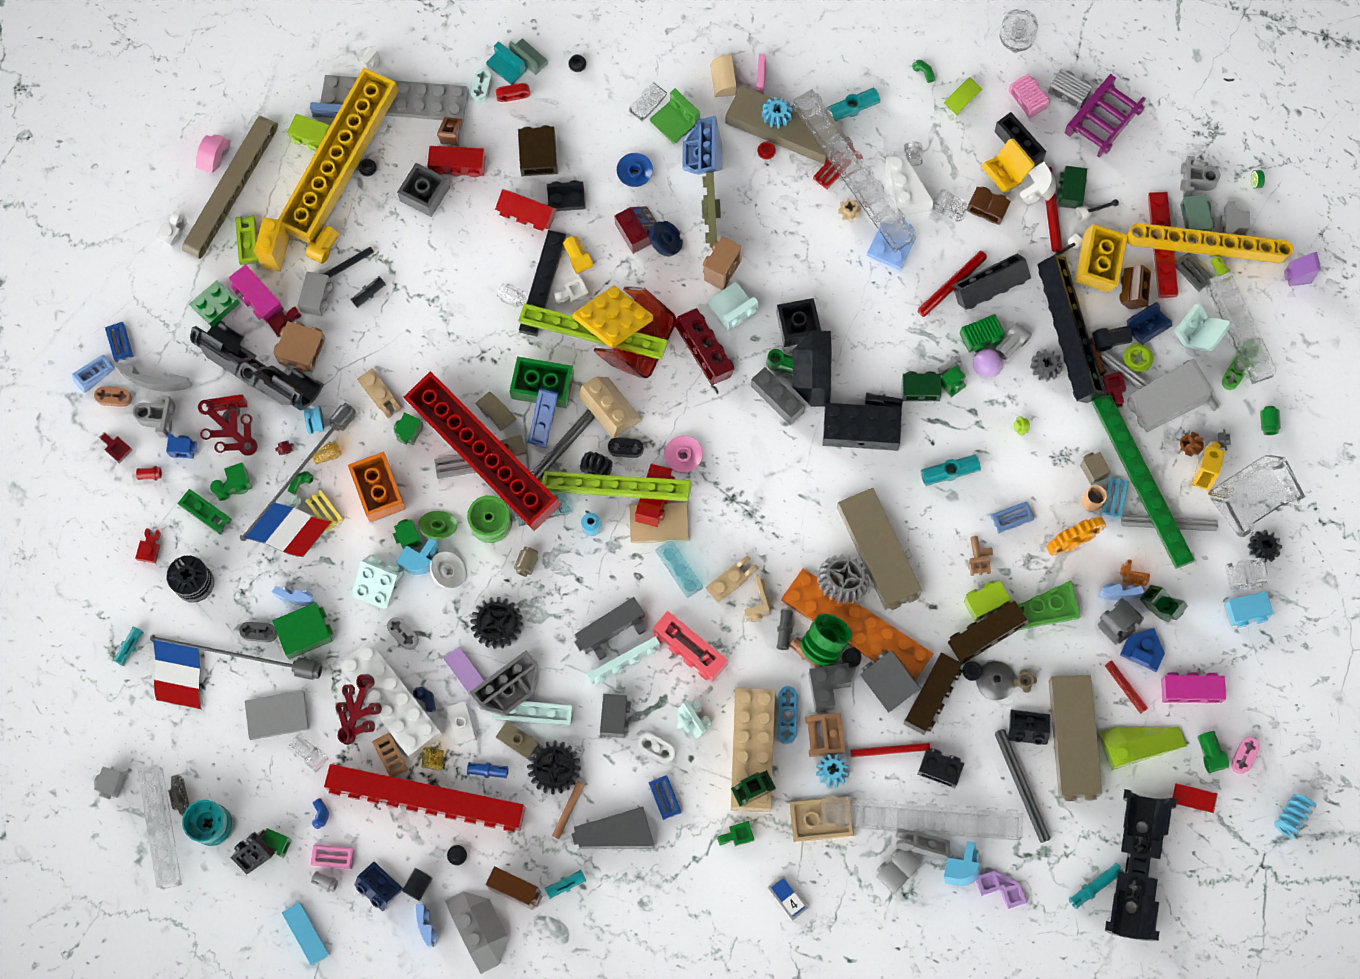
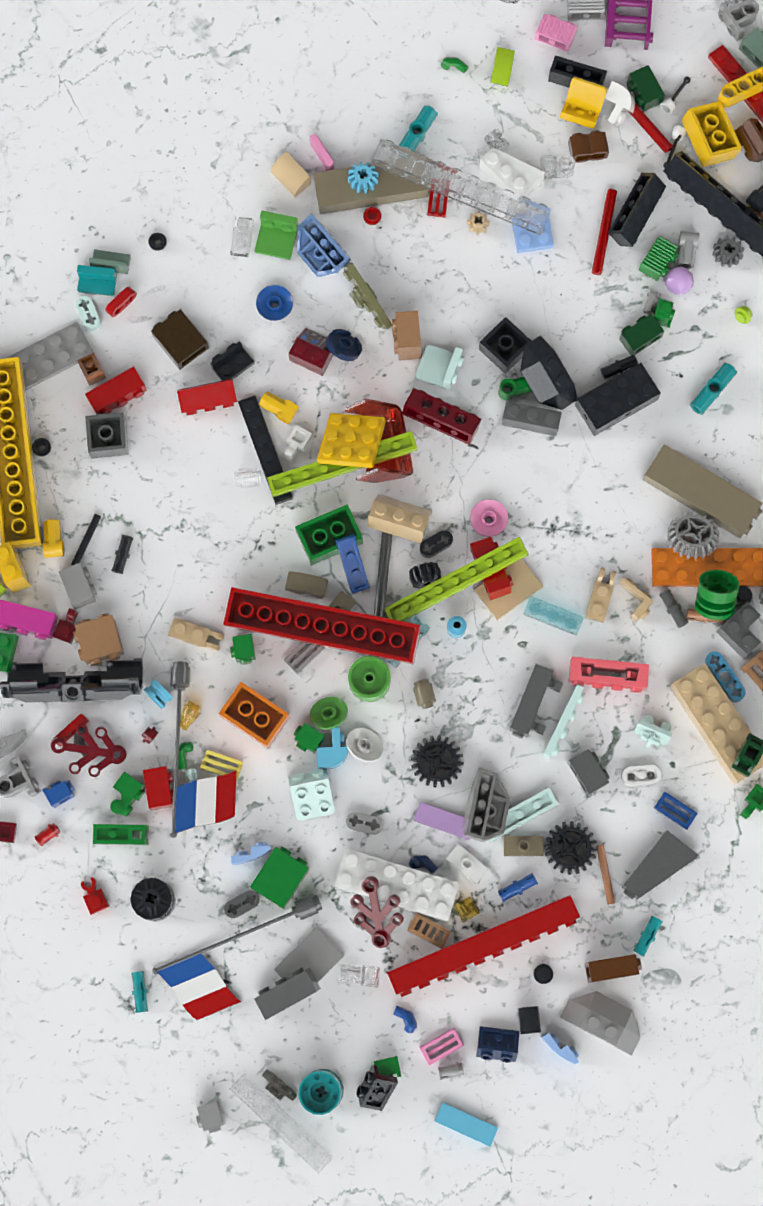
camera: 35 degrees left, 5 degrees up
none -> red brick [143,766,173,811]
none -> dark grey brick [254,967,321,1020]

